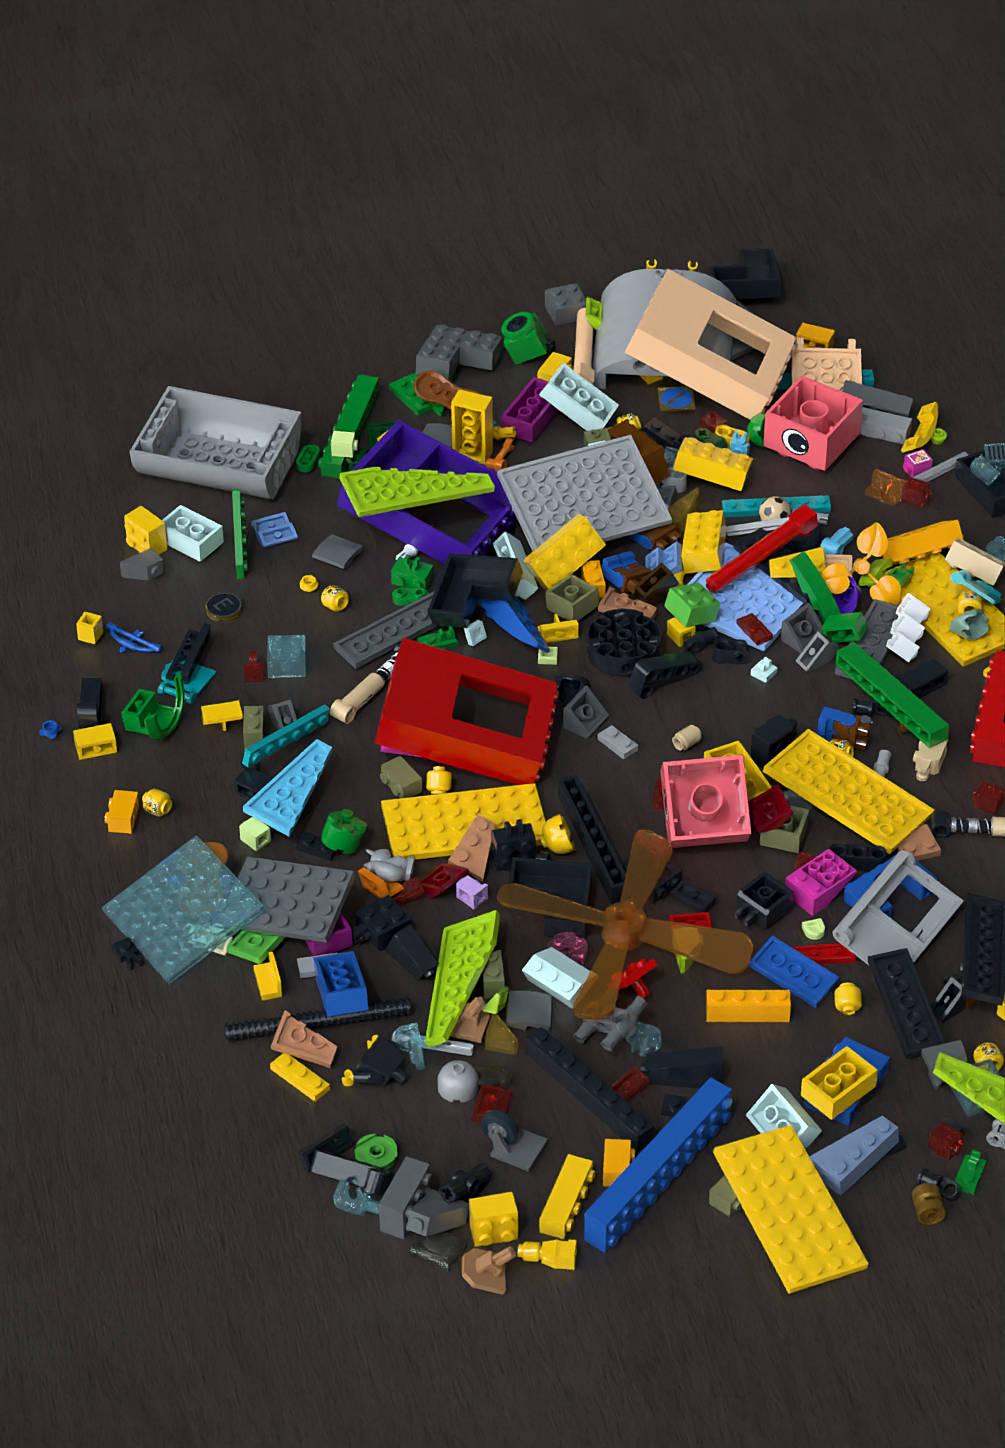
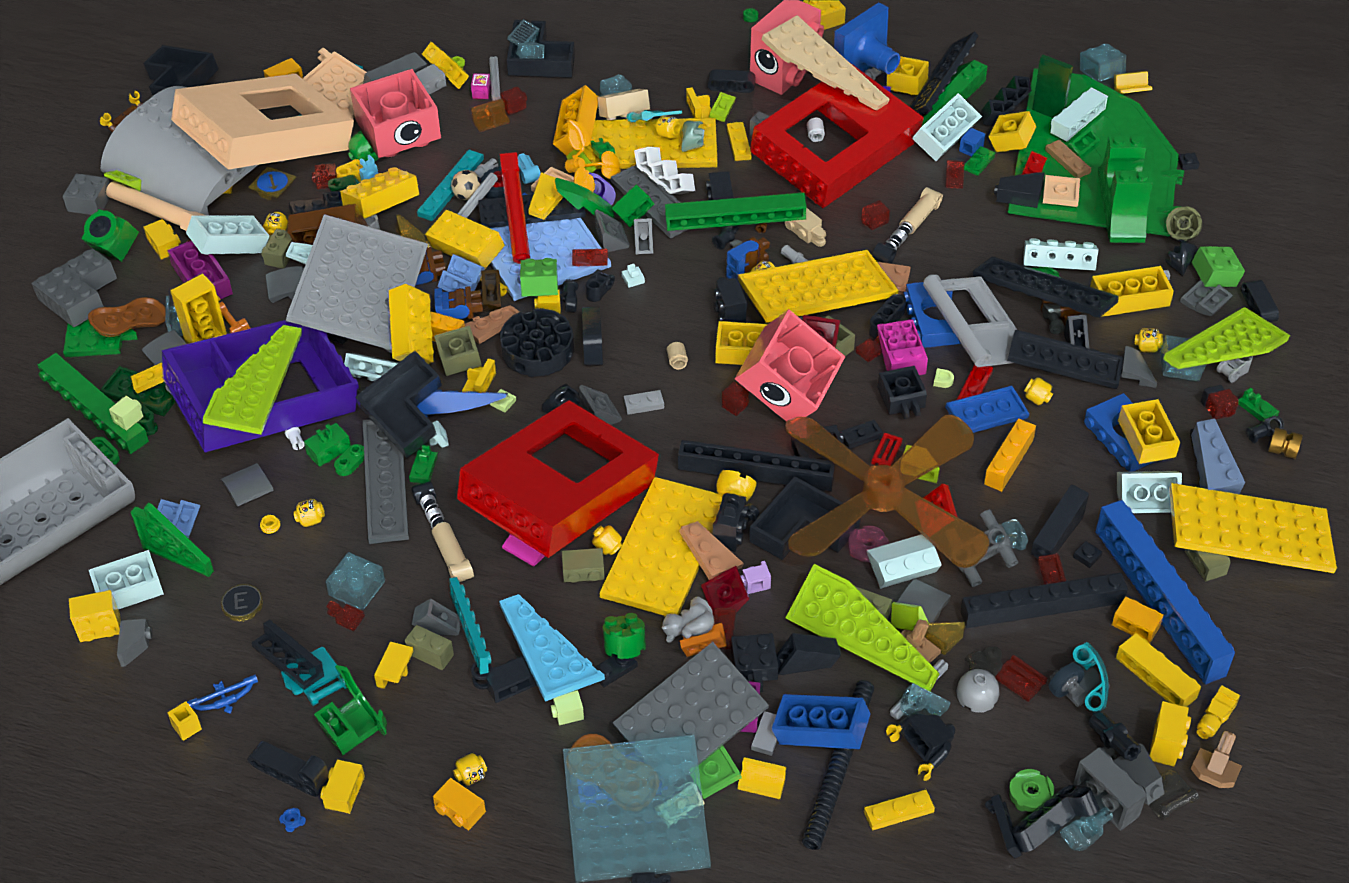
camera: 60 degrees left, 5 degrees up
nougat wing [271,1010,337,1068] -> none
none -> teal panel [1073,642,1109,712]

